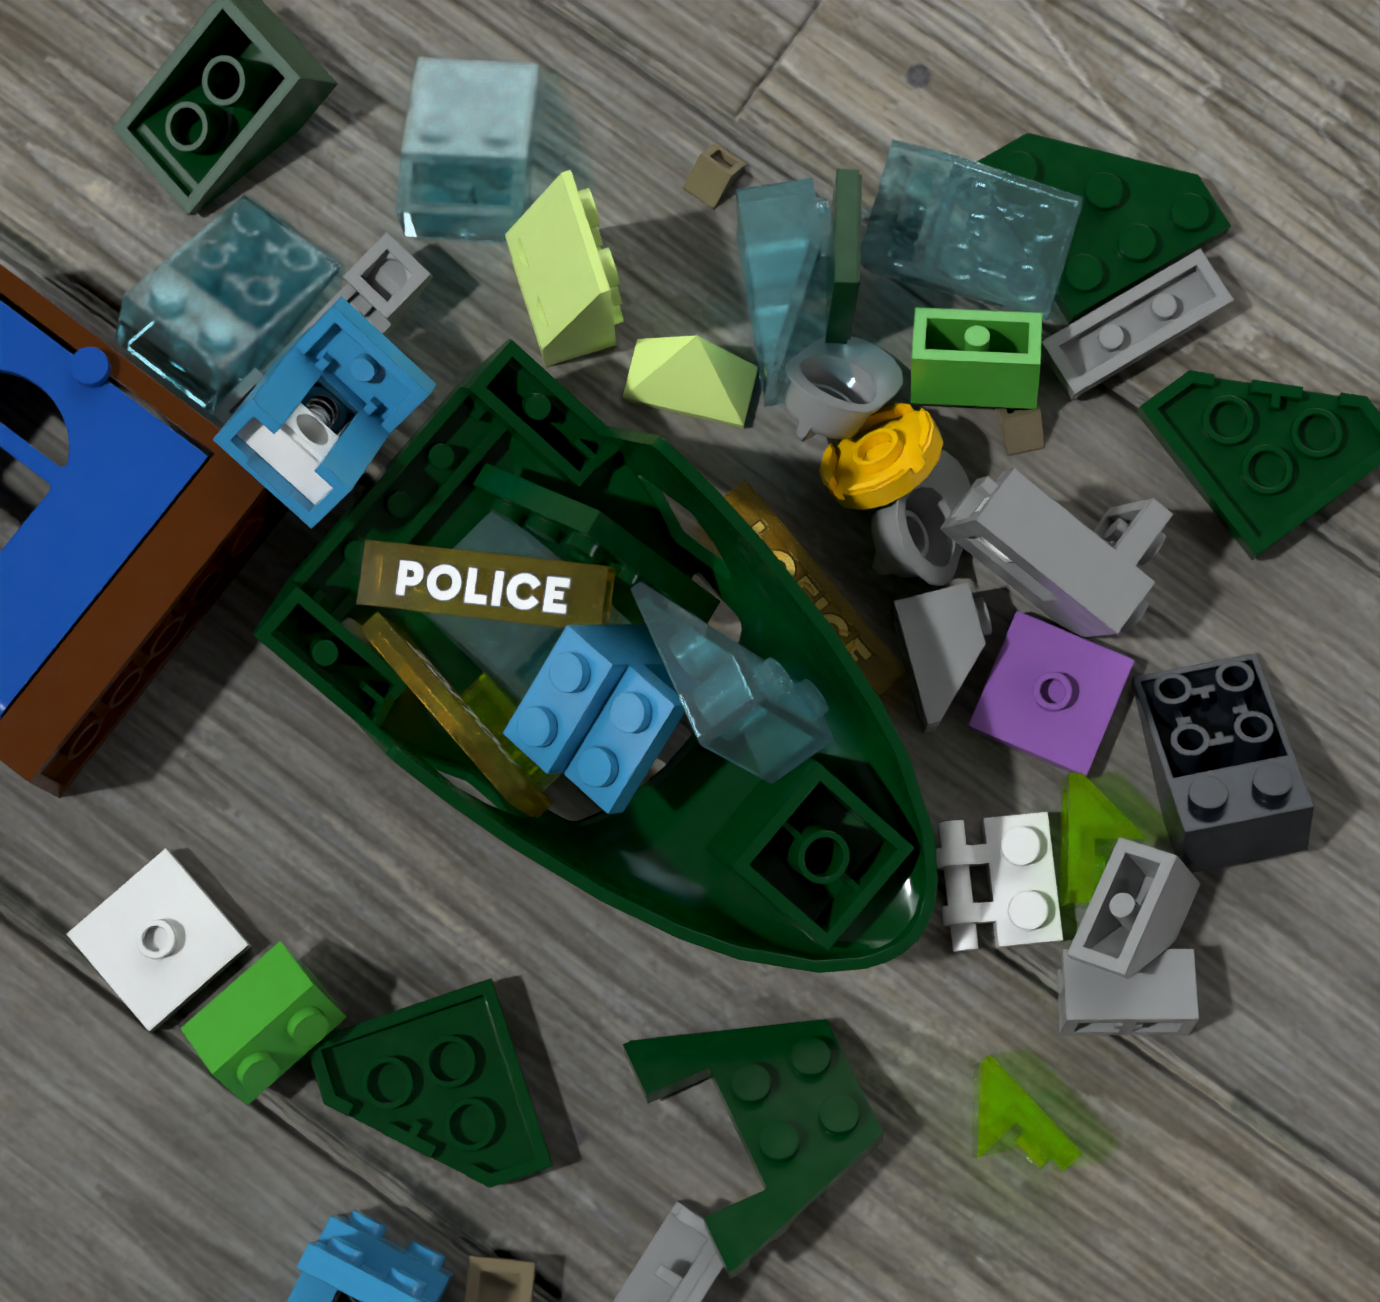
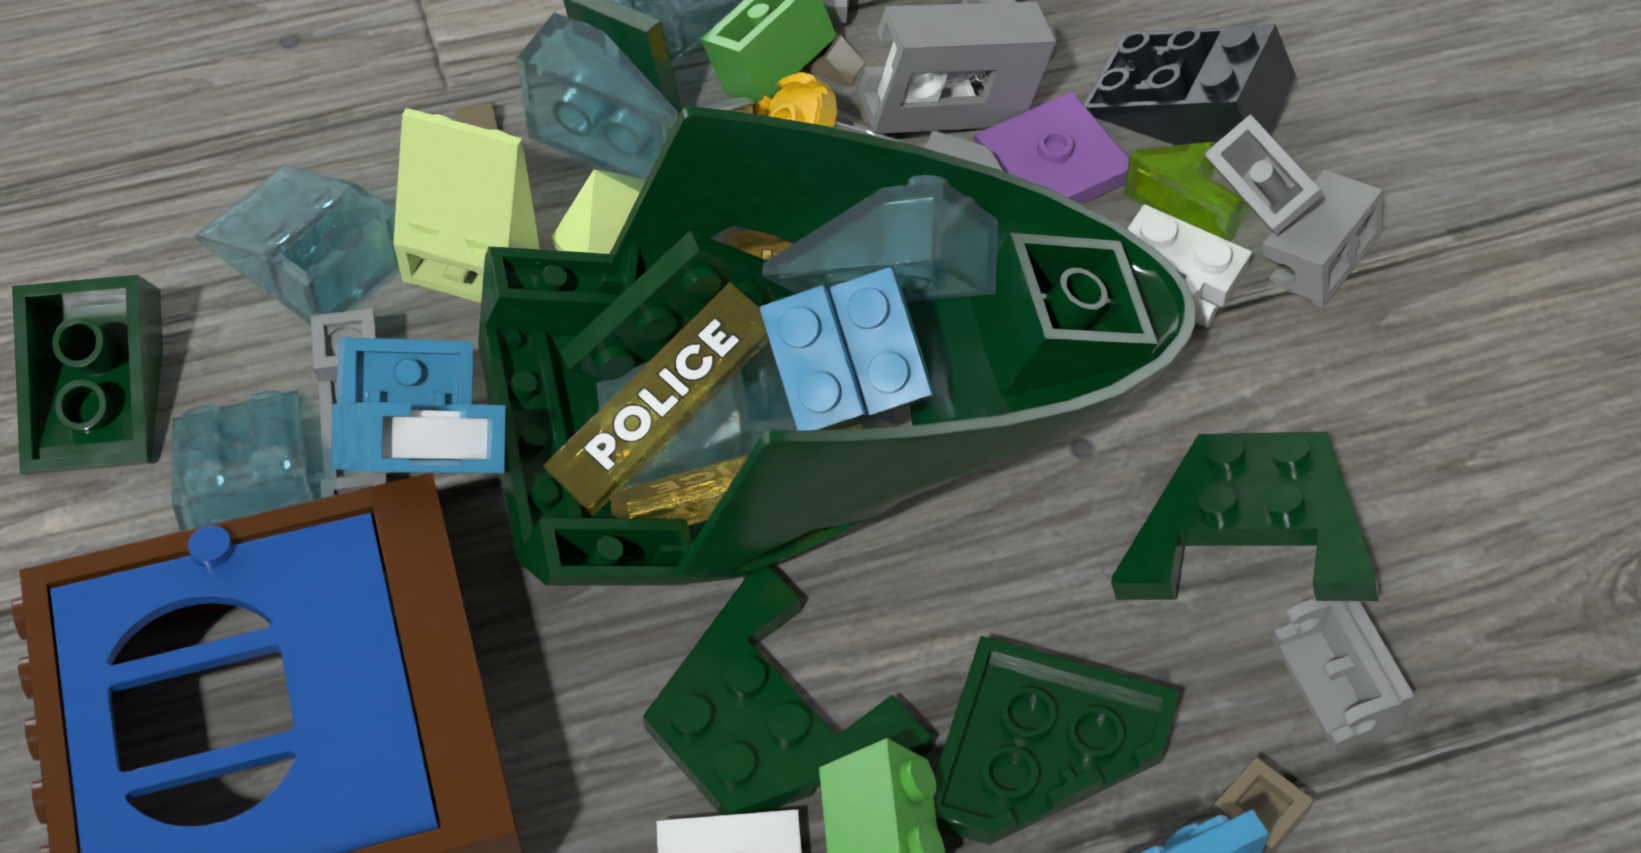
camera: 55 degrees left, 25 degrees down
clear neon green slope [971,1055,1082,1171] -> none
none -> dark green wing [643,566,933,816]

